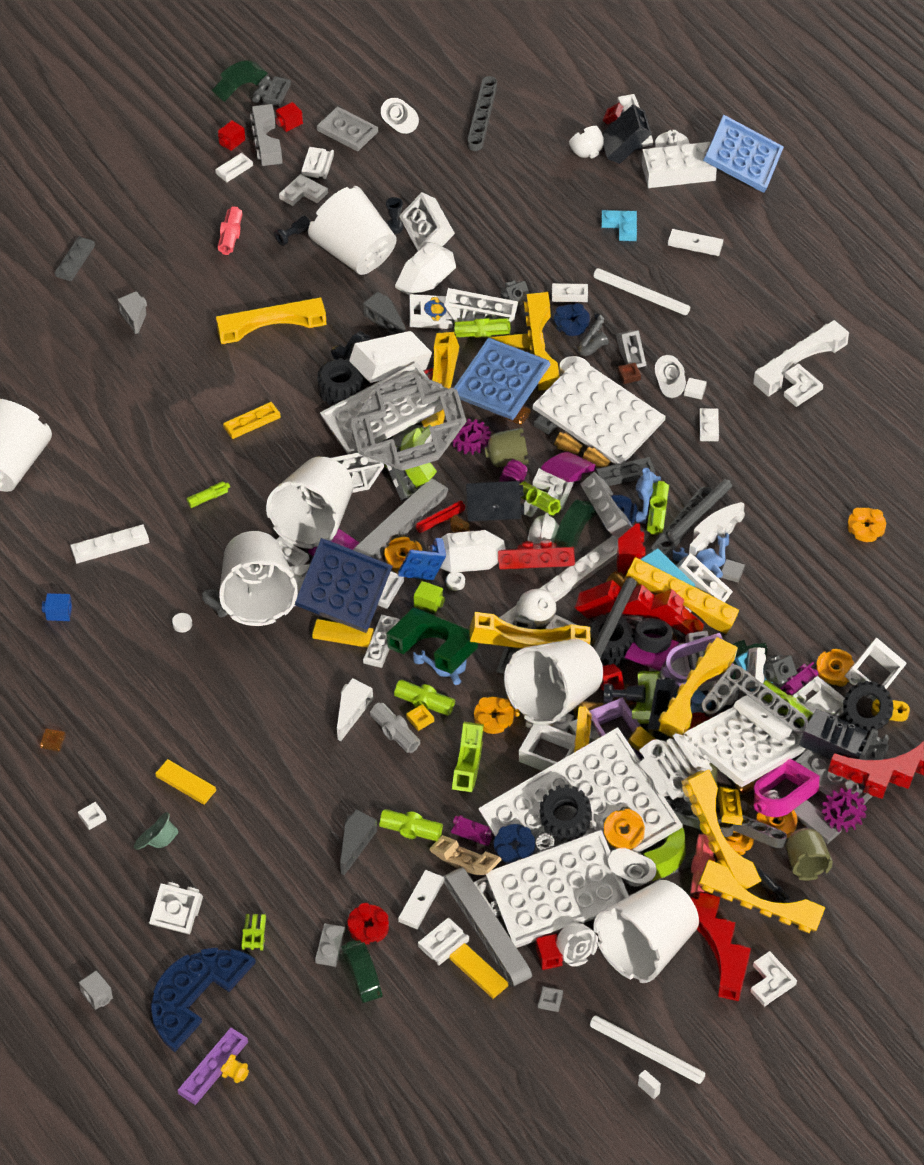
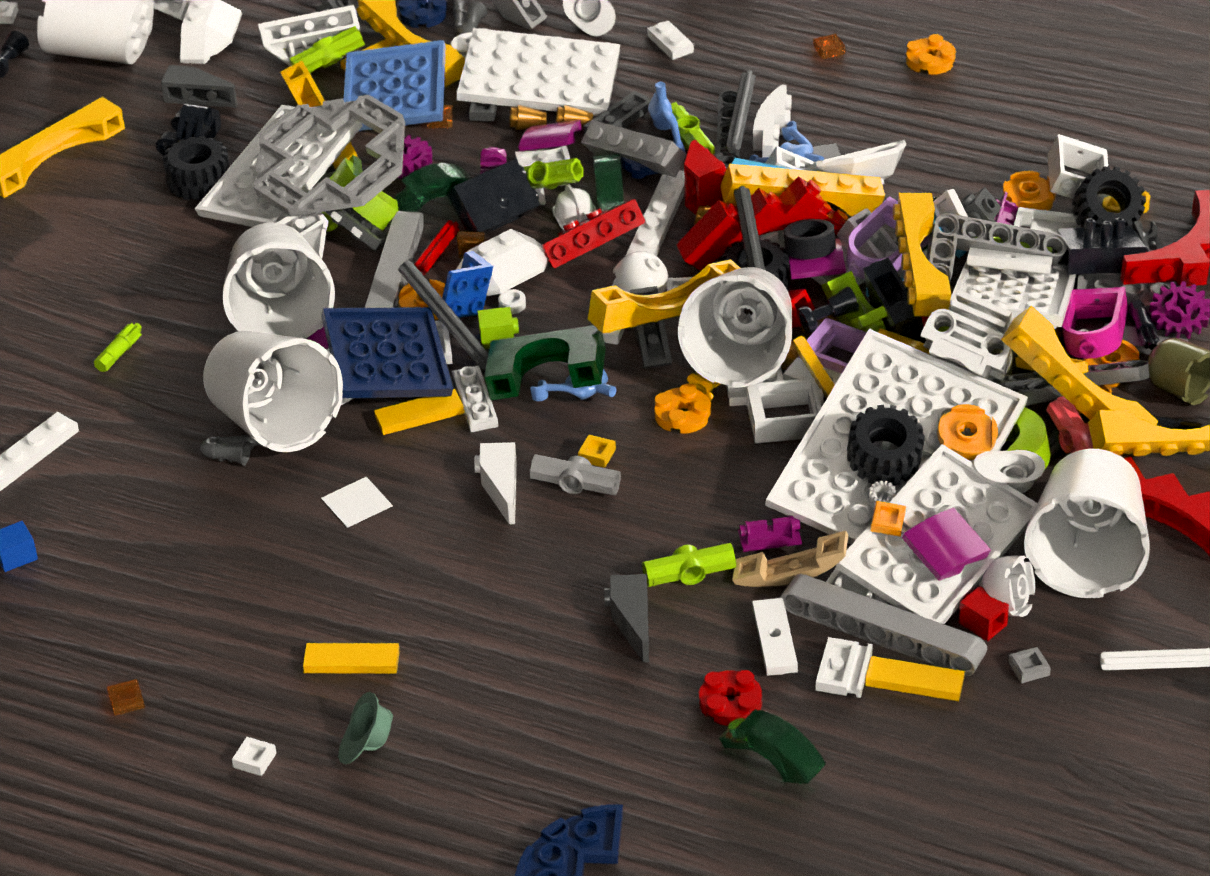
camera: 30 degrees left, 10 degrees down
white plate [149,882,203,935] -> none
white tile [172,613,192,632] -> none
yellow tile [223,402,281,439] -> none
lime arm [242,914,266,950] -> none
light grey plate [315,924,345,967] -> none
white brick [349,331,432,383] -> none
lime piece [394,680,455,716] -> none
white container [409,294,453,329] -> none
lime arch [452,722,484,792] -> none
olive cylinder [485,427,529,468] -> none
dark blue plate [494,824,536,864] -> none
copper plate [618,363,641,384] -> none
white tile [684,378,706,400] -> none
none -> white sticker [321,477,393,528]
none -> clear green arch [394,163,472,212]
none -> dark grey axle [398,260,489,369]
none -> white wedge [805,140,906,185]
none -> clear orange tile [813,34,846,59]
none -> light orange tile [871,501,906,537]
none -> magenta slope [901,507,991,581]
none -> black piece [1128,299,1160,350]

